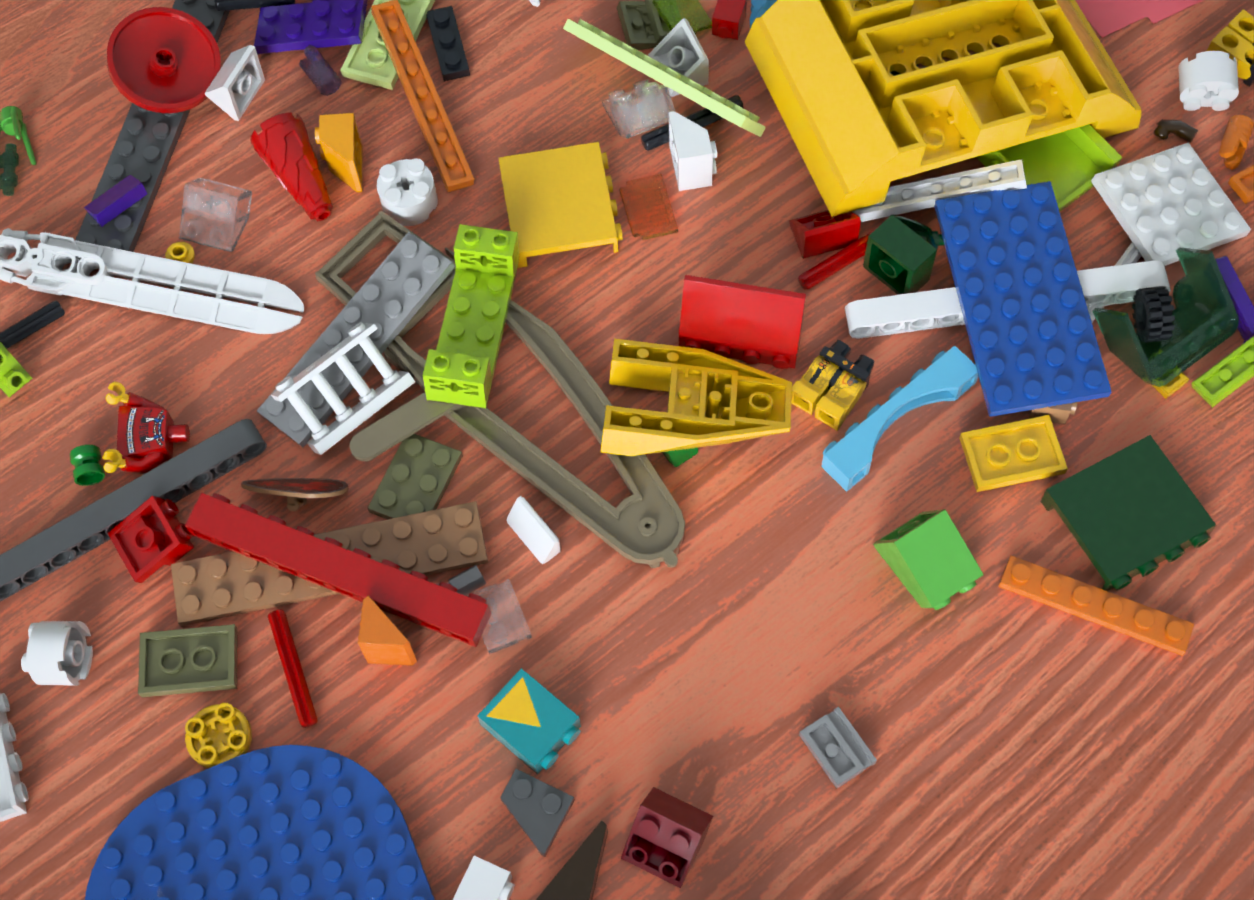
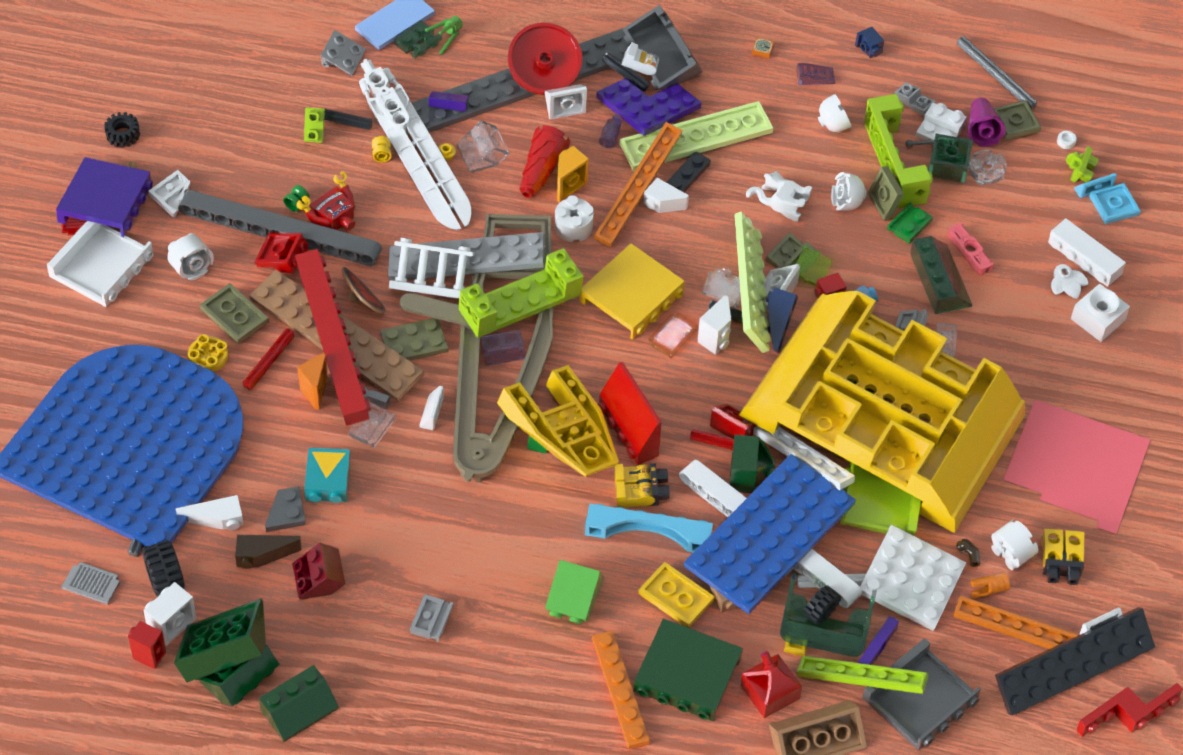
camera: 45 degrees right, 10 degrees down
none -> yellow wheel [372,136,392,163]
none -> hinge [481,330,525,366]
none -> white slope [643,178,689,213]
none -> red piece [740,651,802,718]
none -> dark blue slope [766,287,798,353]

